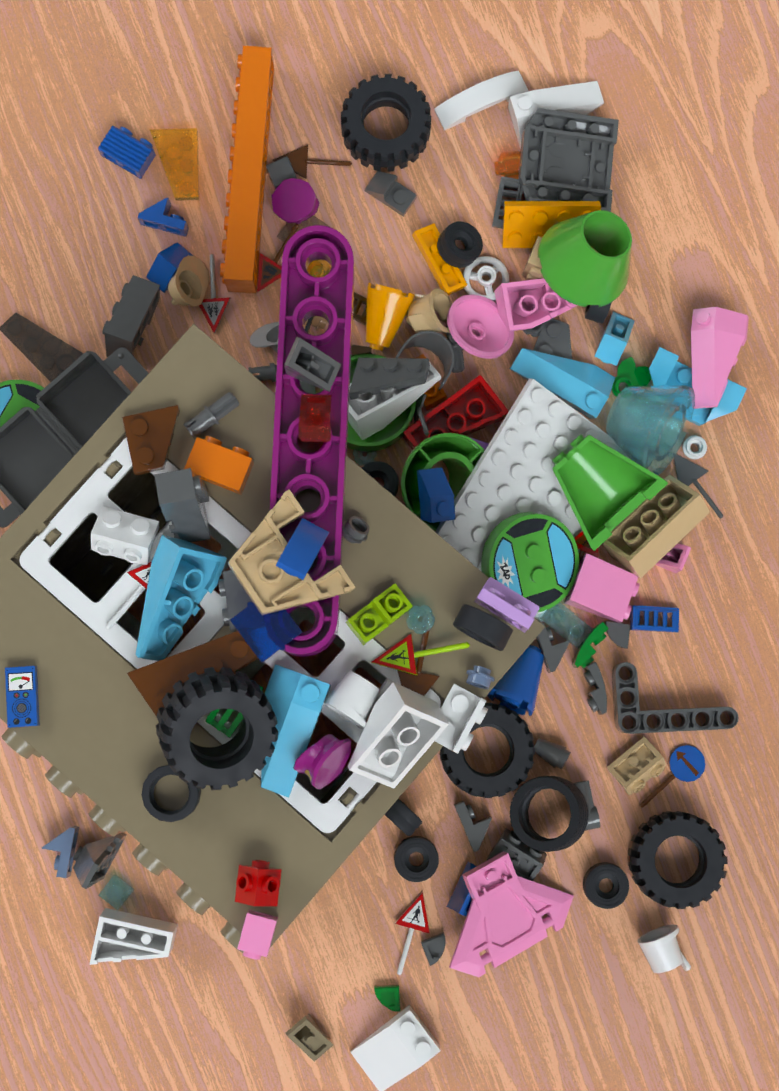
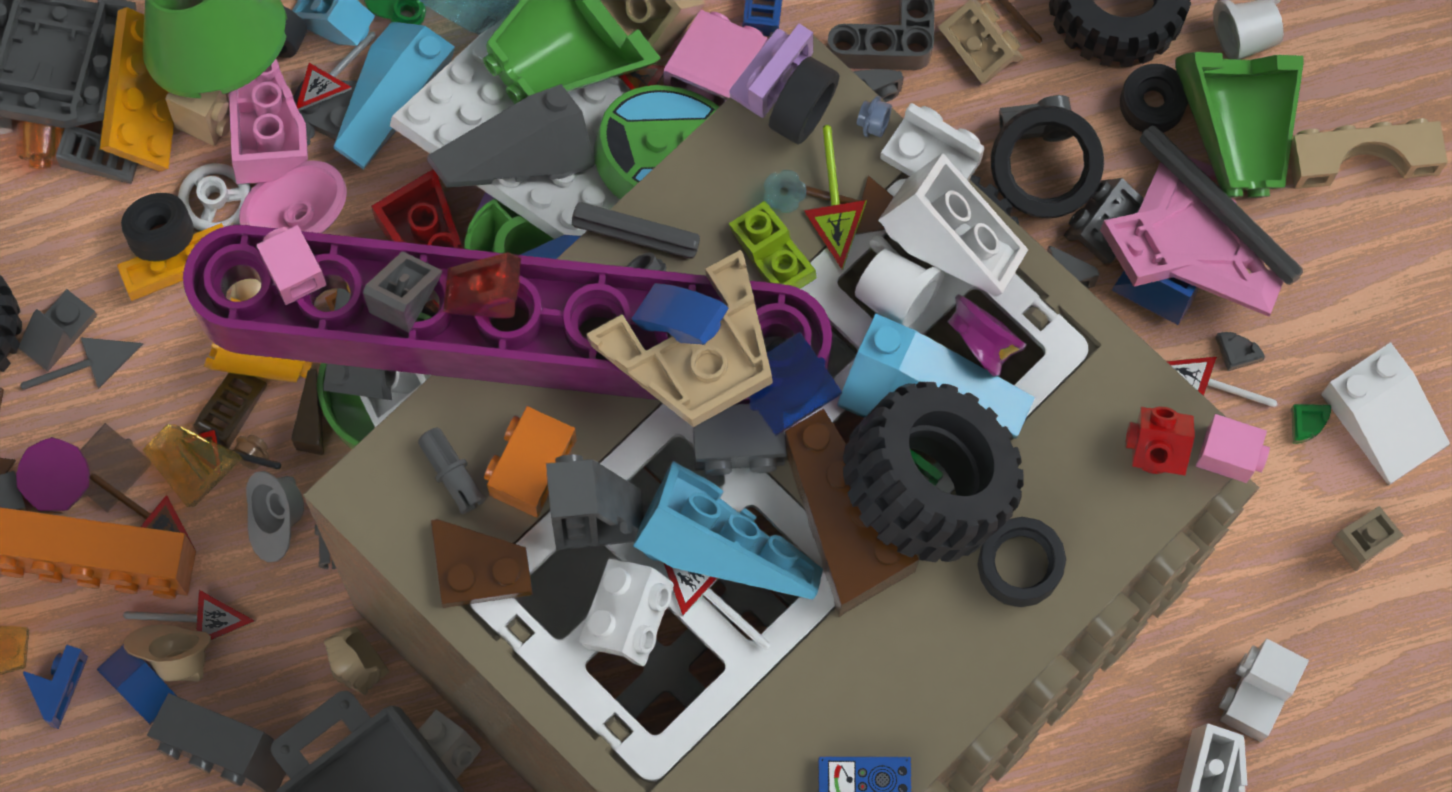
camera: 85 degrees left, 10 degrees down
none -> dark grey piece [20,337,144,389]
none -> bright pink brick [257,225,326,305]
none -> piece [296,32,376,111]
none -> dark grey wedge [427,84,595,188]
none -> dark grey axle [572,202,700,259]
none -> dark grey axle [1140,125,1303,285]
none -> bright green cone [1175,52,1304,198]
none -> white brick [1219,638,1309,742]
none -> tan arch [1289,118,1448,189]

